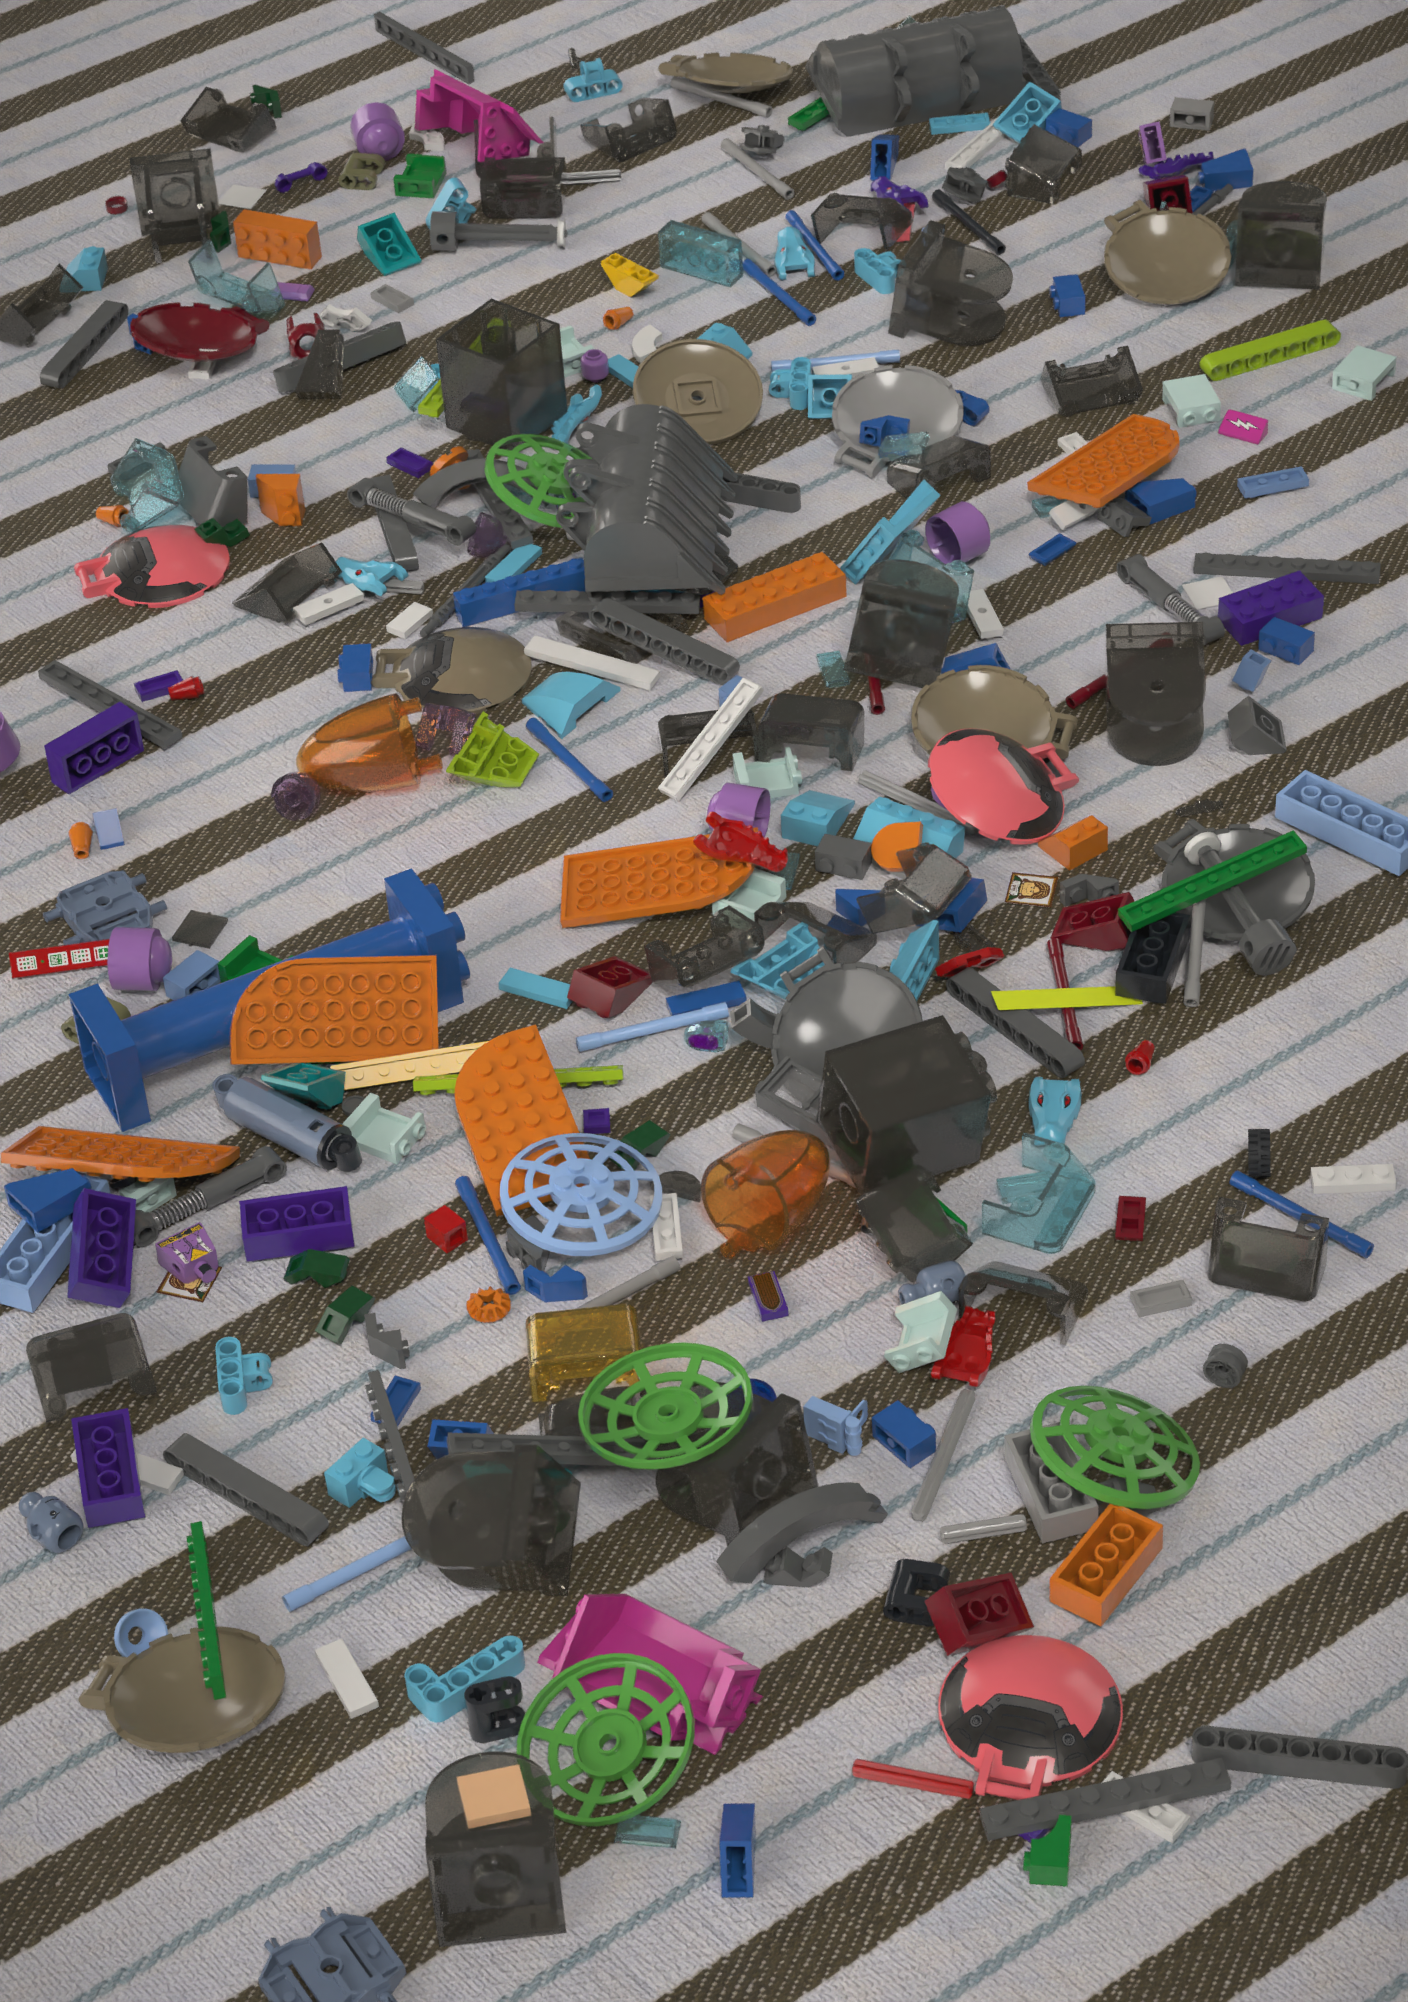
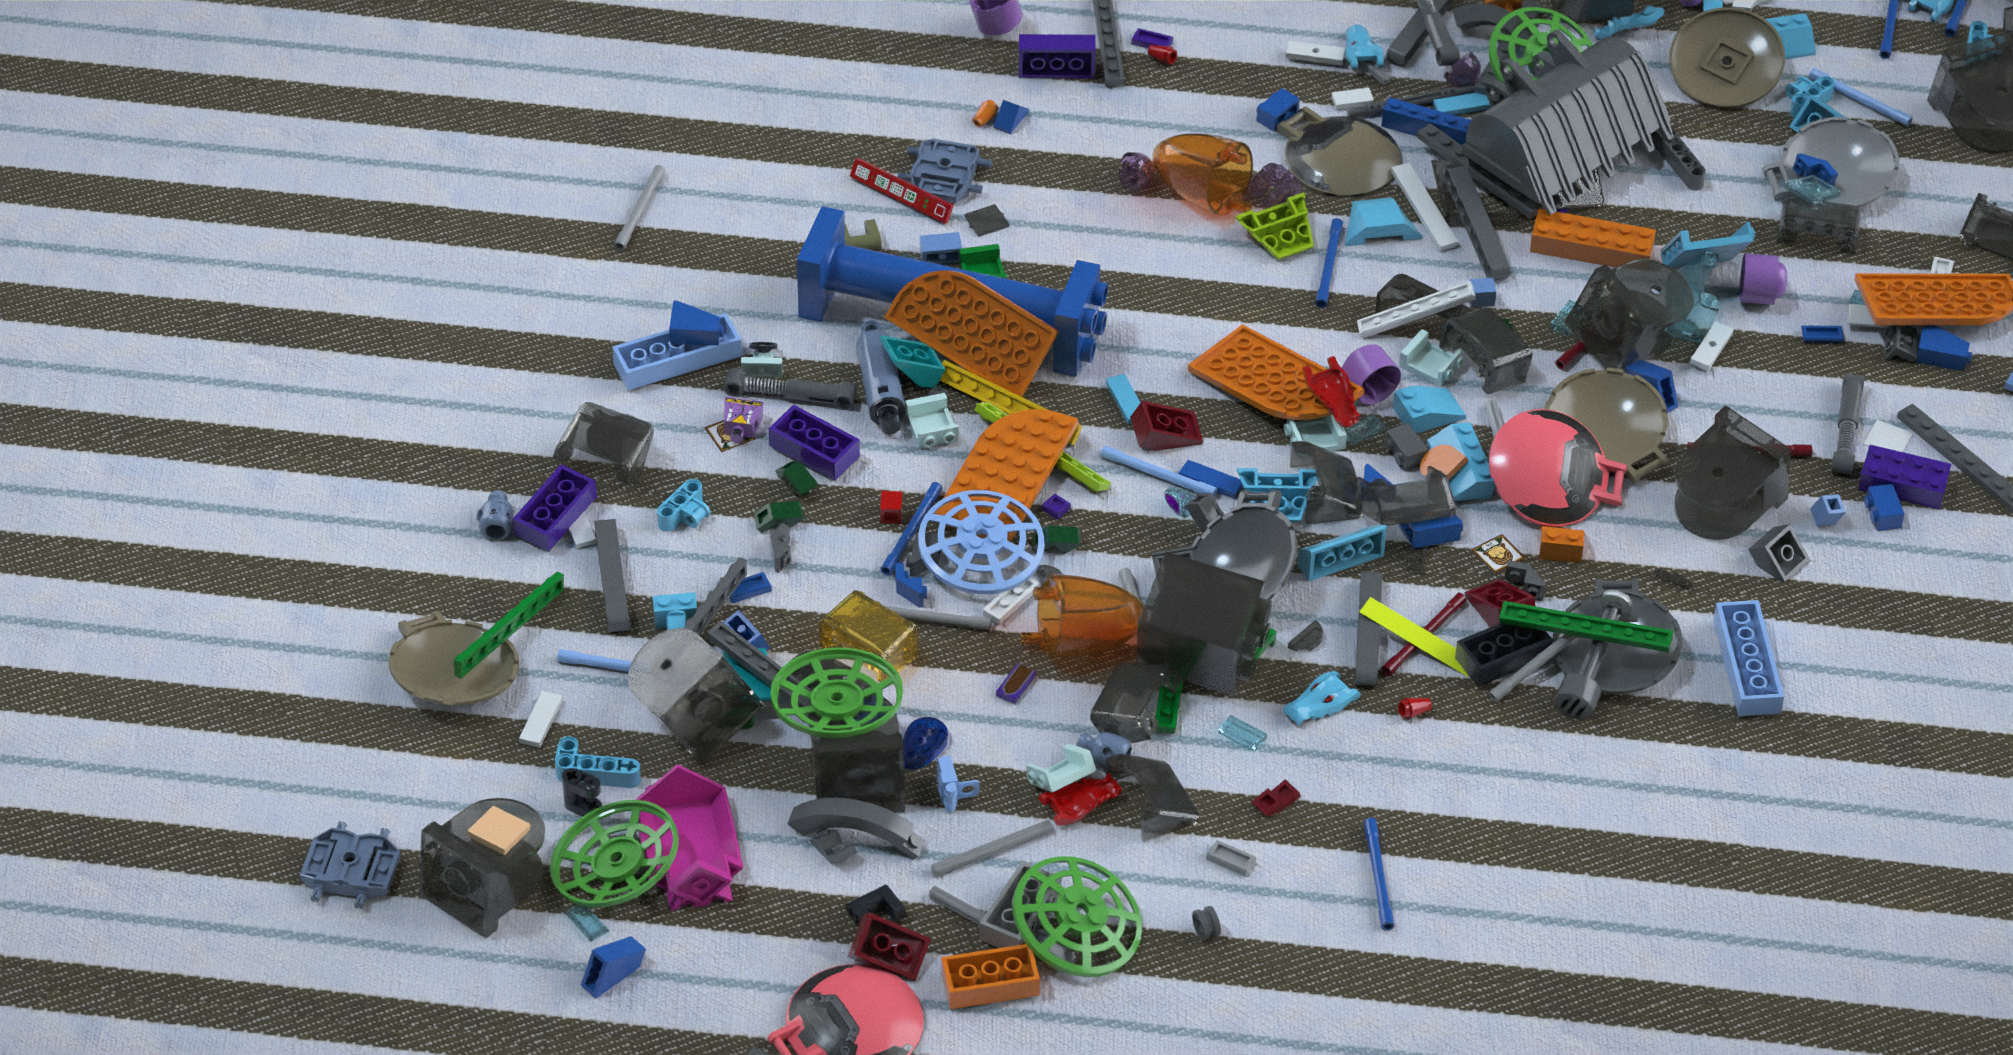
camera: 40 degrees right, 5 degrees up
orange plate [1,1126,240,1182] -> none
dark purple brick [67,1188,136,1308] -> none
medium lavender piece [107,927,173,991] -> none
light blue piece [114,1609,168,1657] -> none
clear smoke windscreen [232,542,342,624] -> none
orange gear [466,1286,511,1322] -> none
clear smoke windscreen [644,905,765,988] -> none
white tile [812,357,879,378] -> none
red axle [852,1759,974,1799] -> none
blue brick [872,1400,937,1469] -> none
red tile [935,947,1004,978] -> none
blue piece [955,390,990,426] -> none
clear light blue windscreen [982,1133,1096,1254] -> none
clear smoke windscreen [1207,1197,1329,1302] -> none
black tyre [1248,1129,1271,1177] -> none
white plate [1310,1164,1396,1194] -> none

